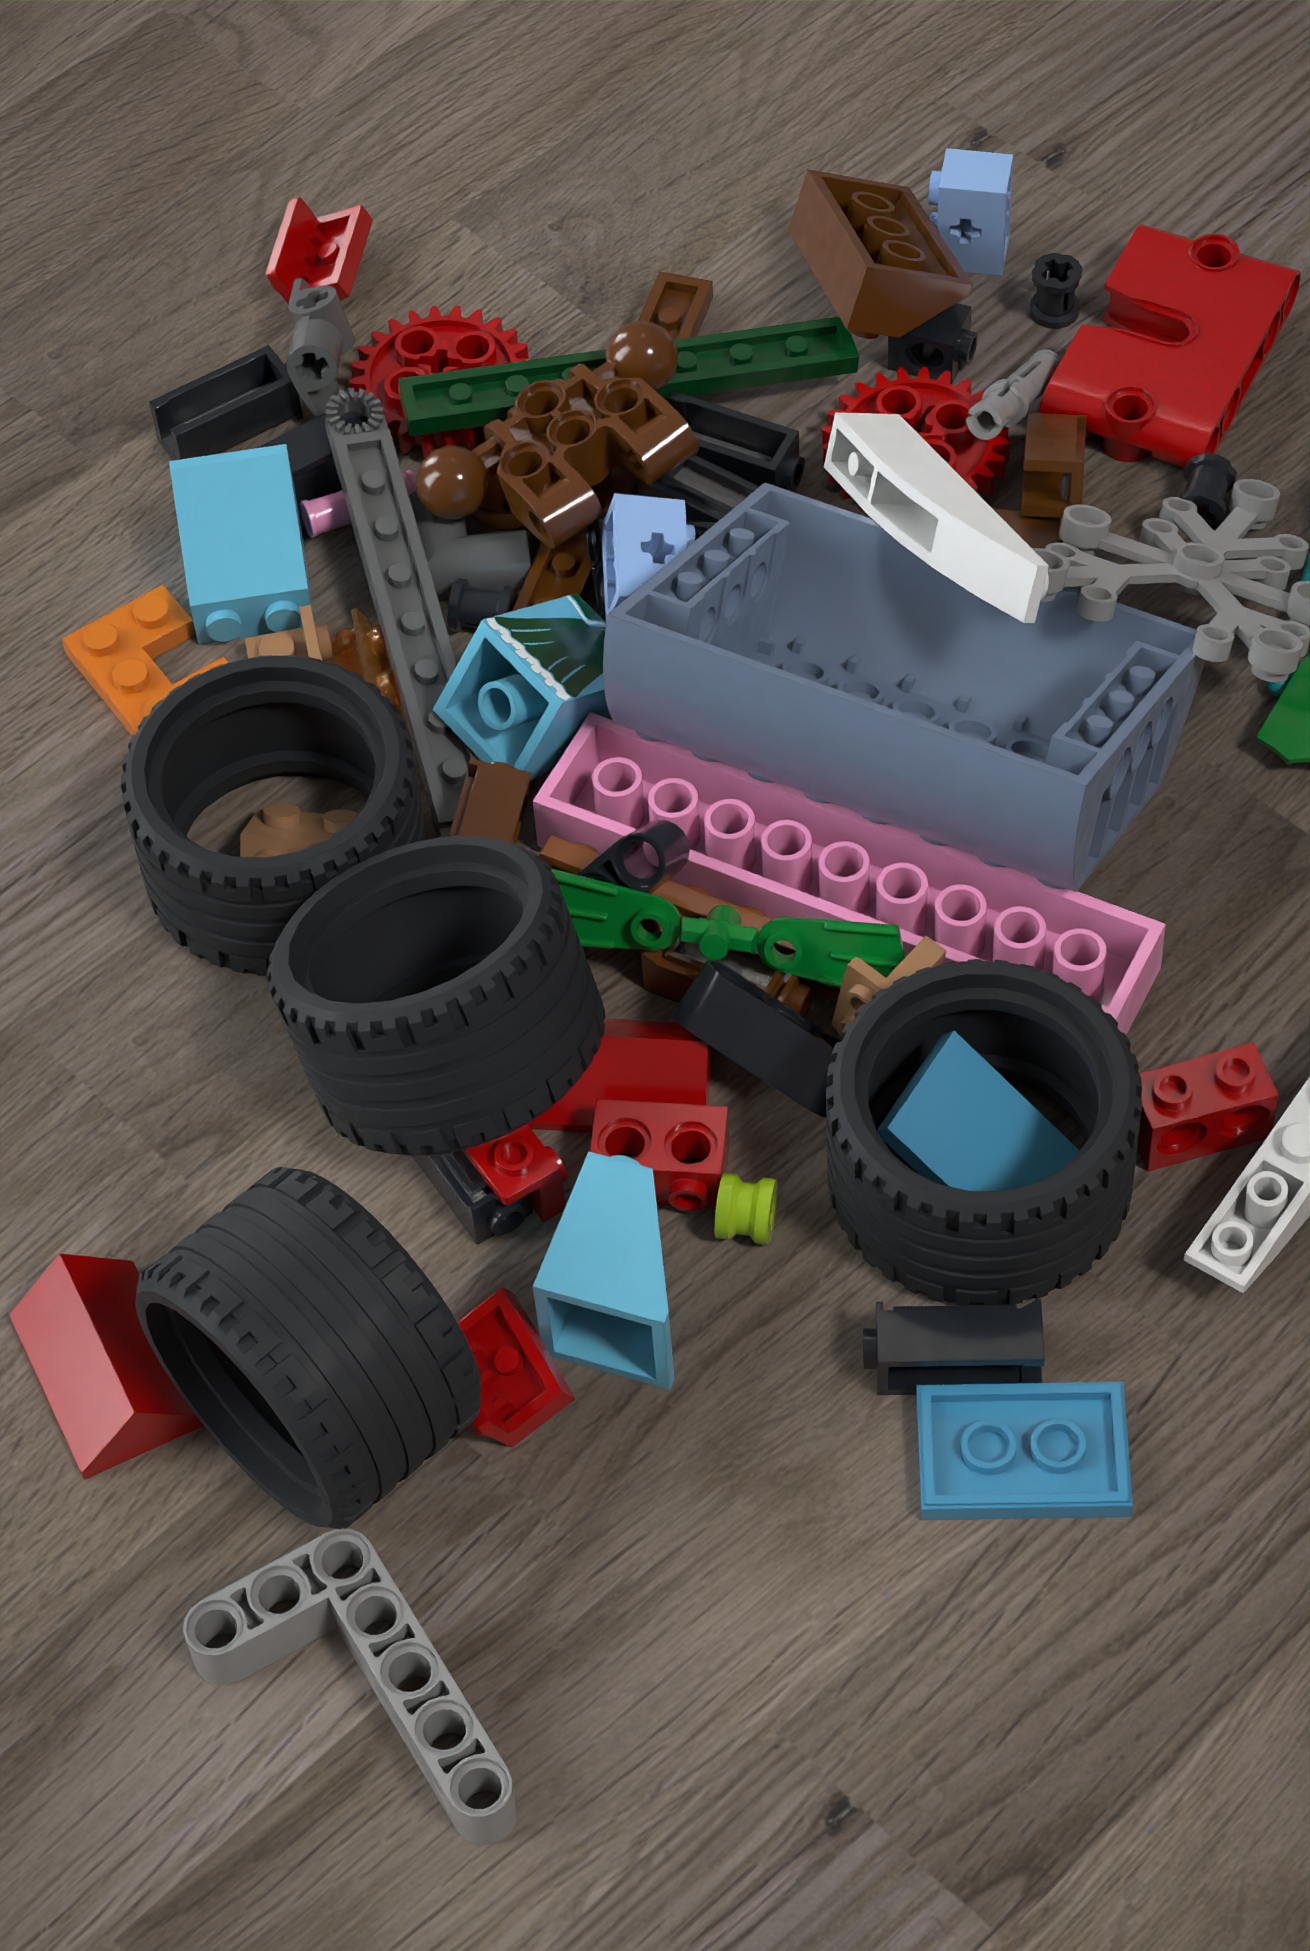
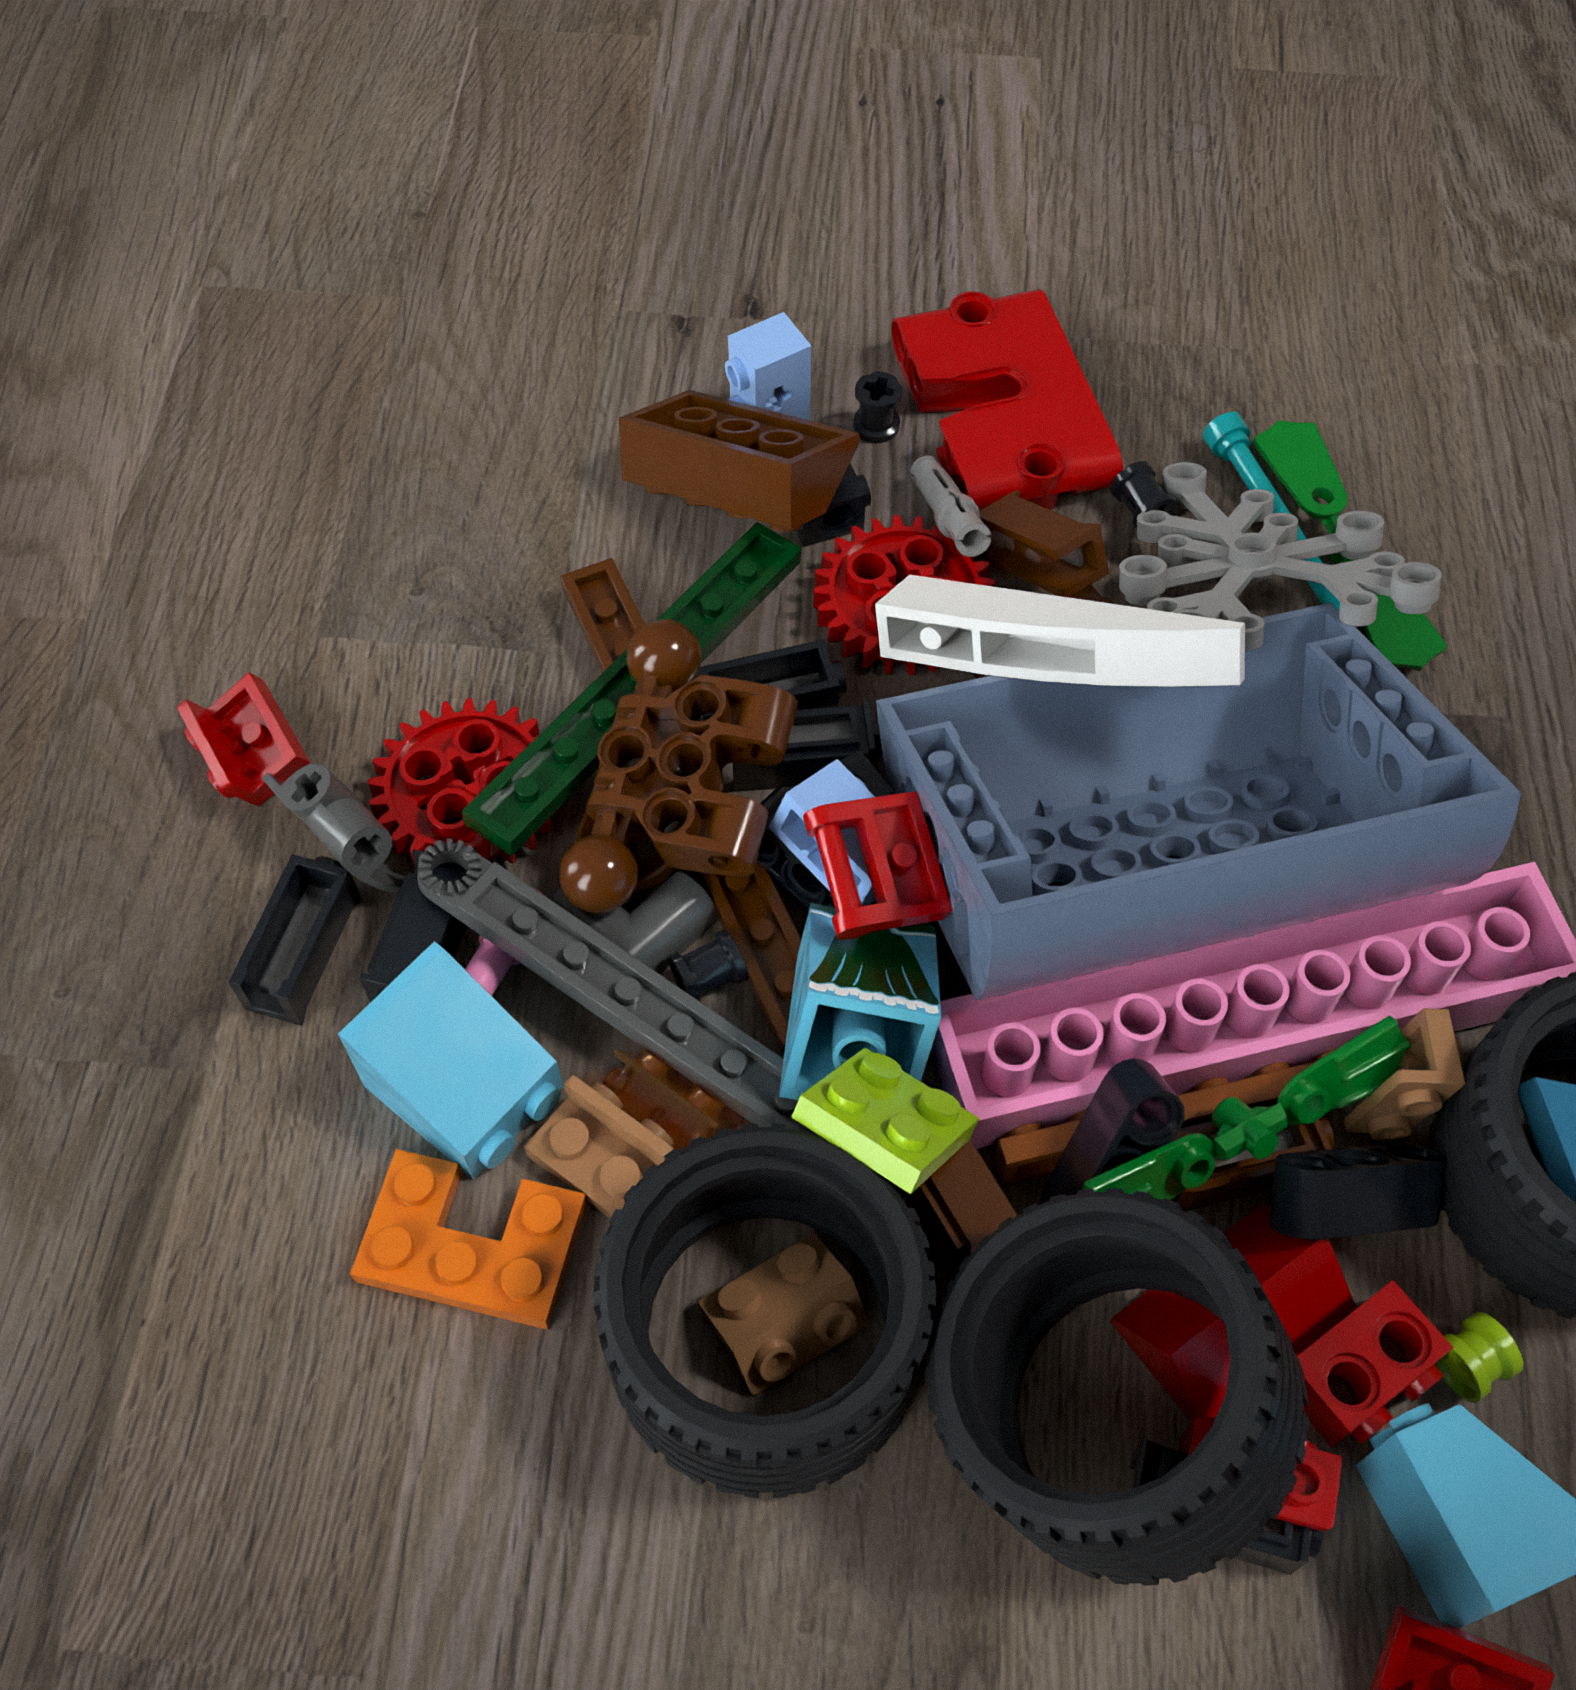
camera: 45 degrees left, 5 degrees up
none -> lime plate [791,1048,979,1194]
none -> red plate [803,791,953,940]

